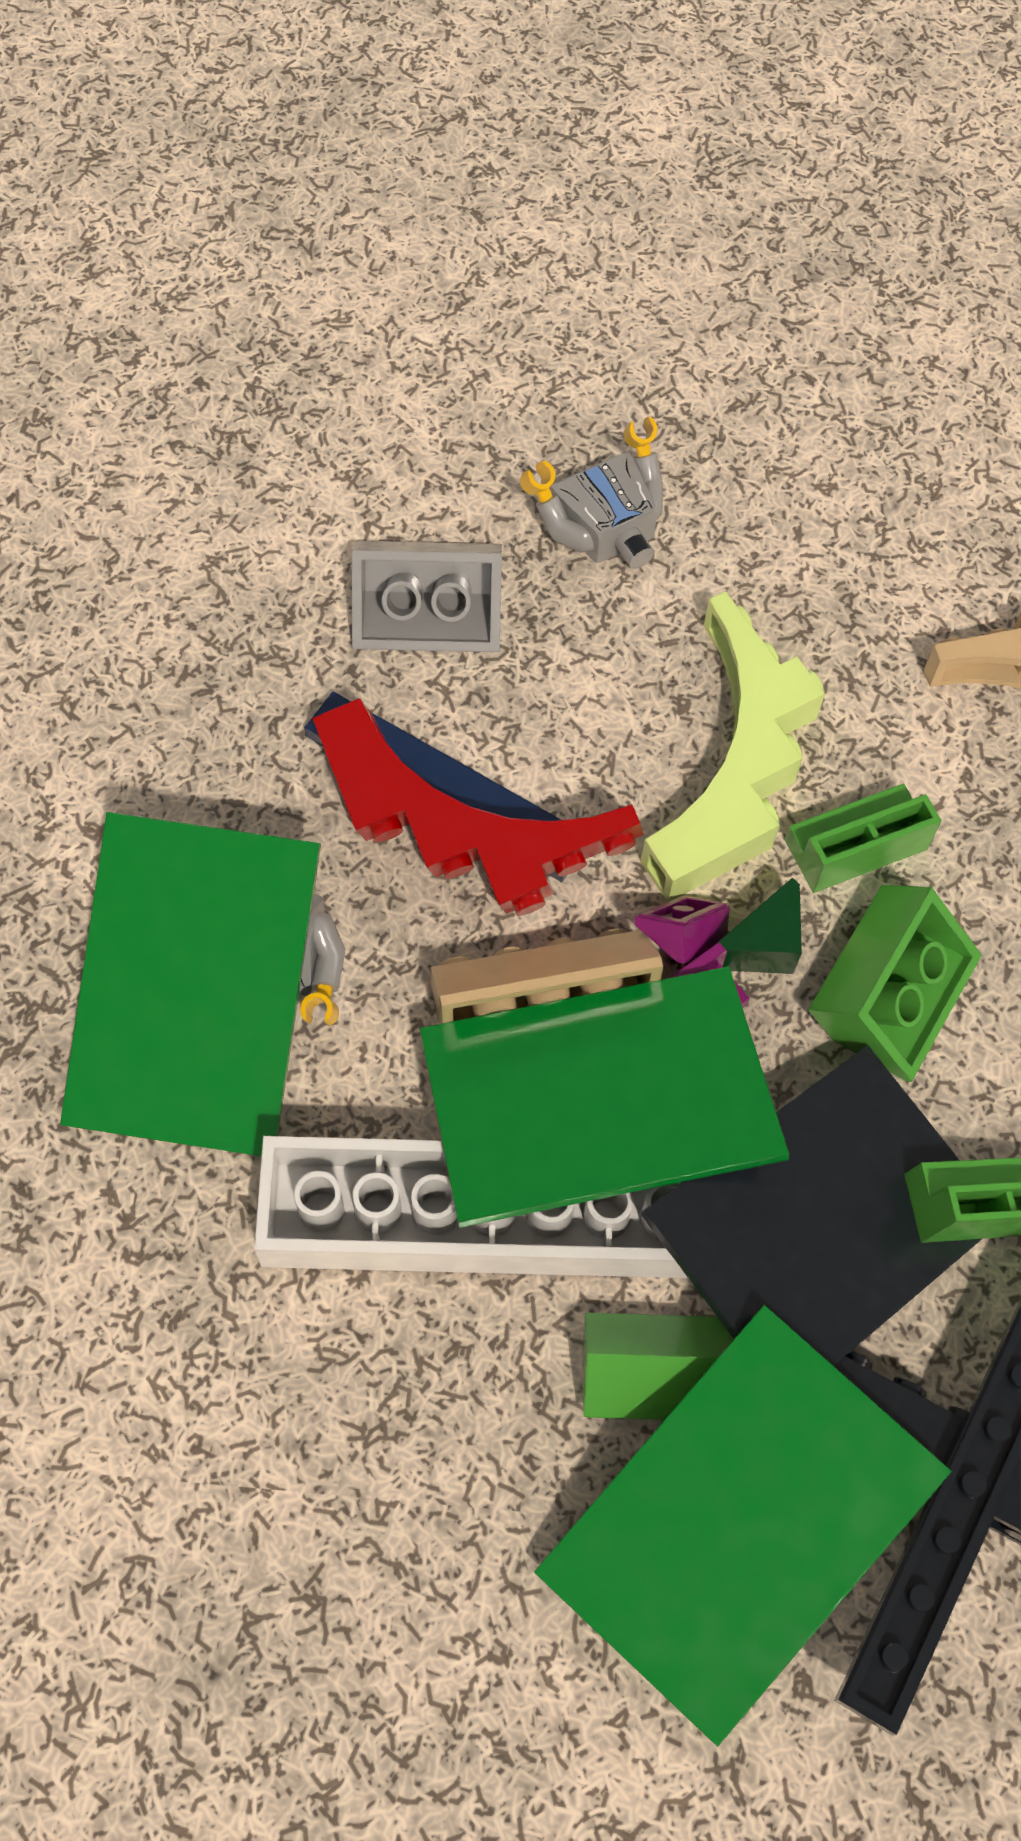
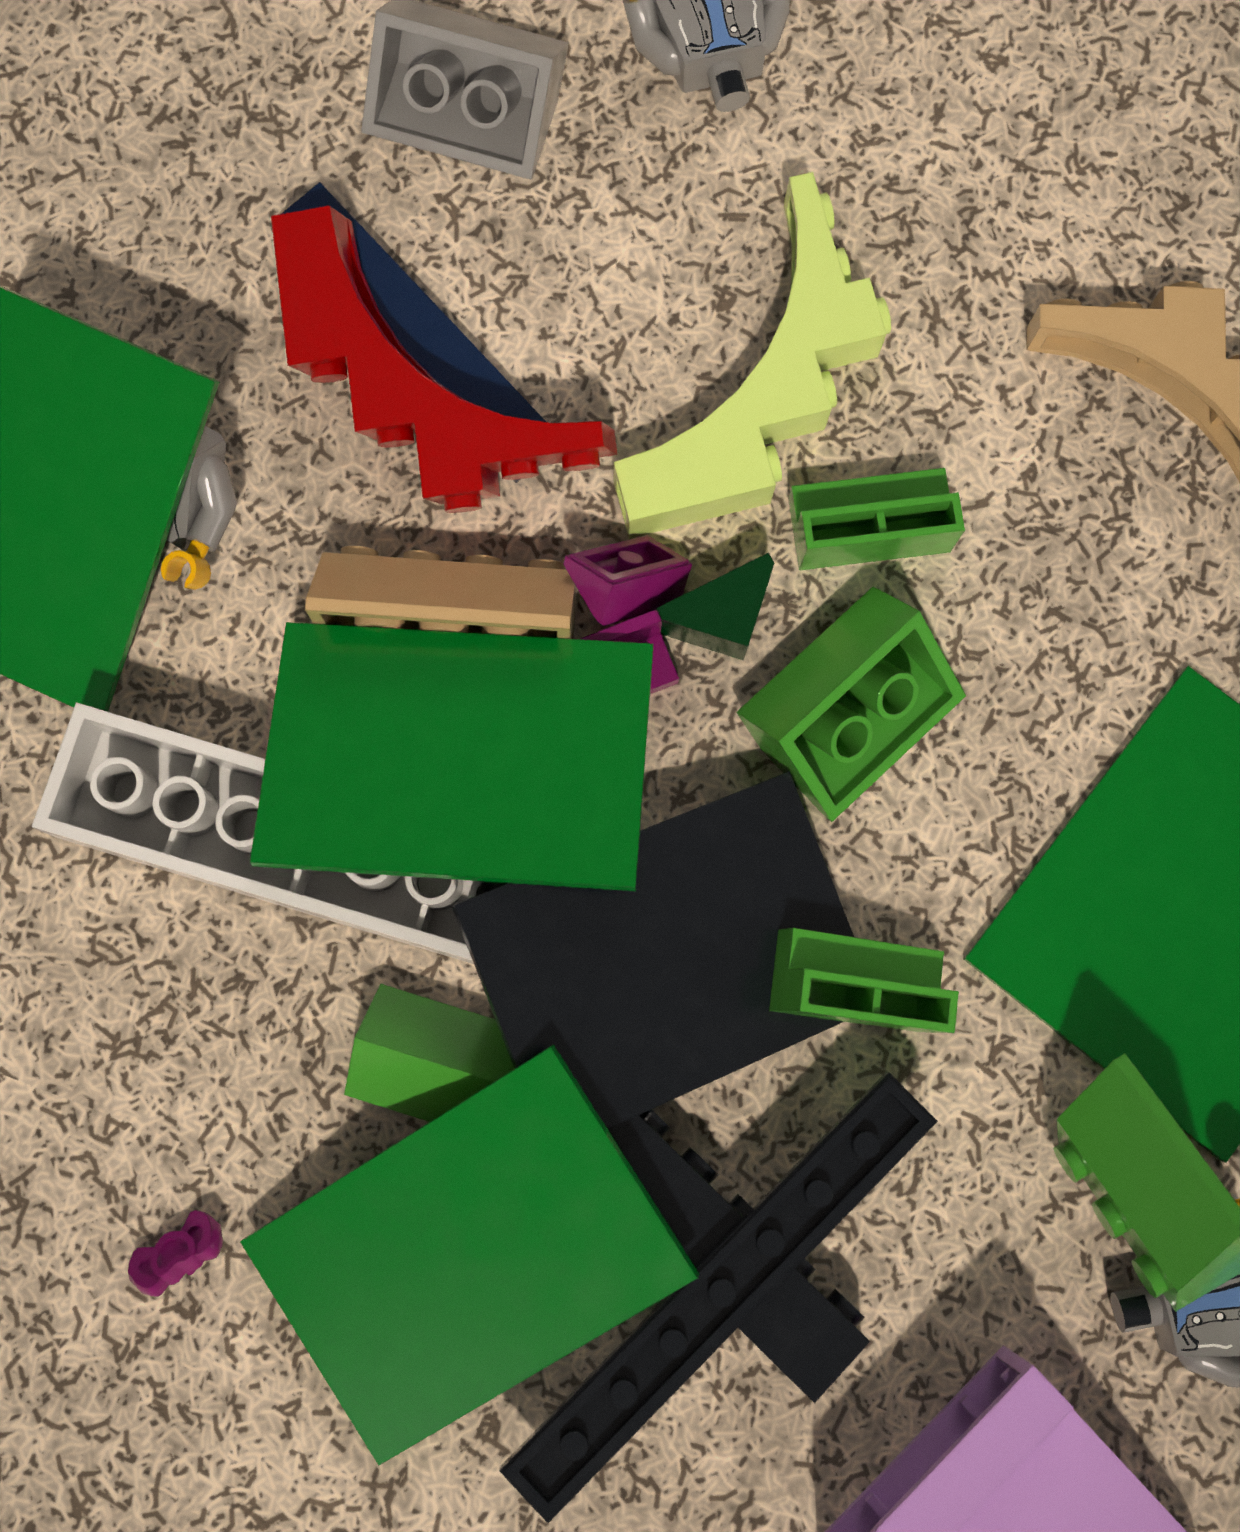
camera: 15 degrees right, 15 degrees up
none -> magenta piece [128,1210,223,1297]

